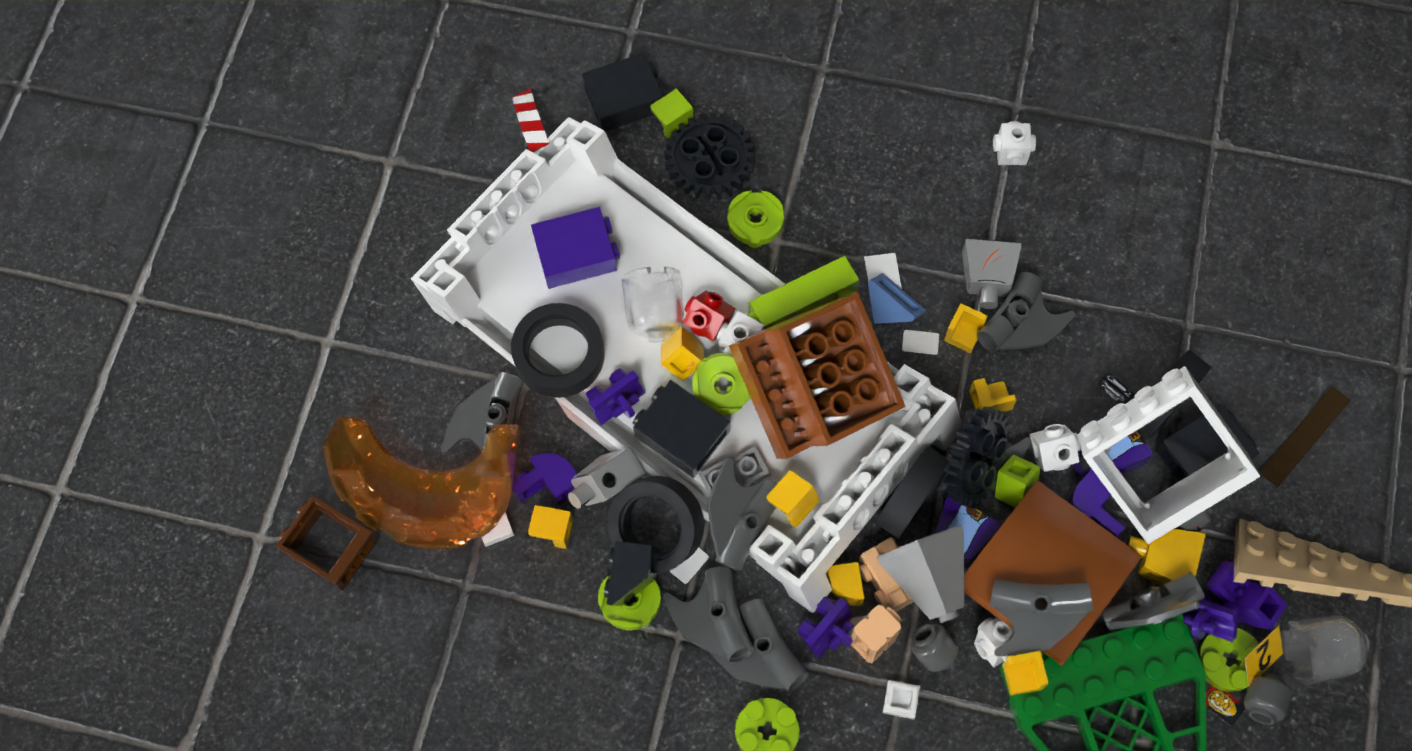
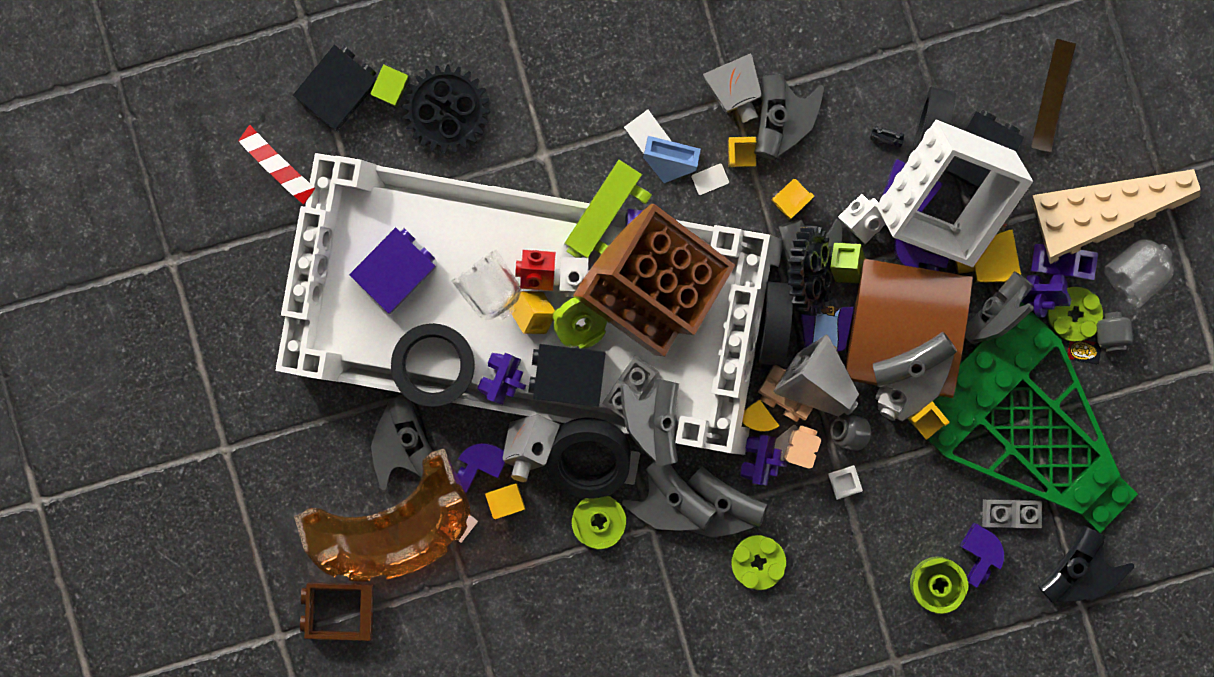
camera: 30 degrees left, 20 degrees up
black slope [604,541,660,606] -> none
lime plate [727,190,784,248] -> none
yellow panel [766,470,820,528] -> none
yellow sticker [1245,626,1283,686] -> none

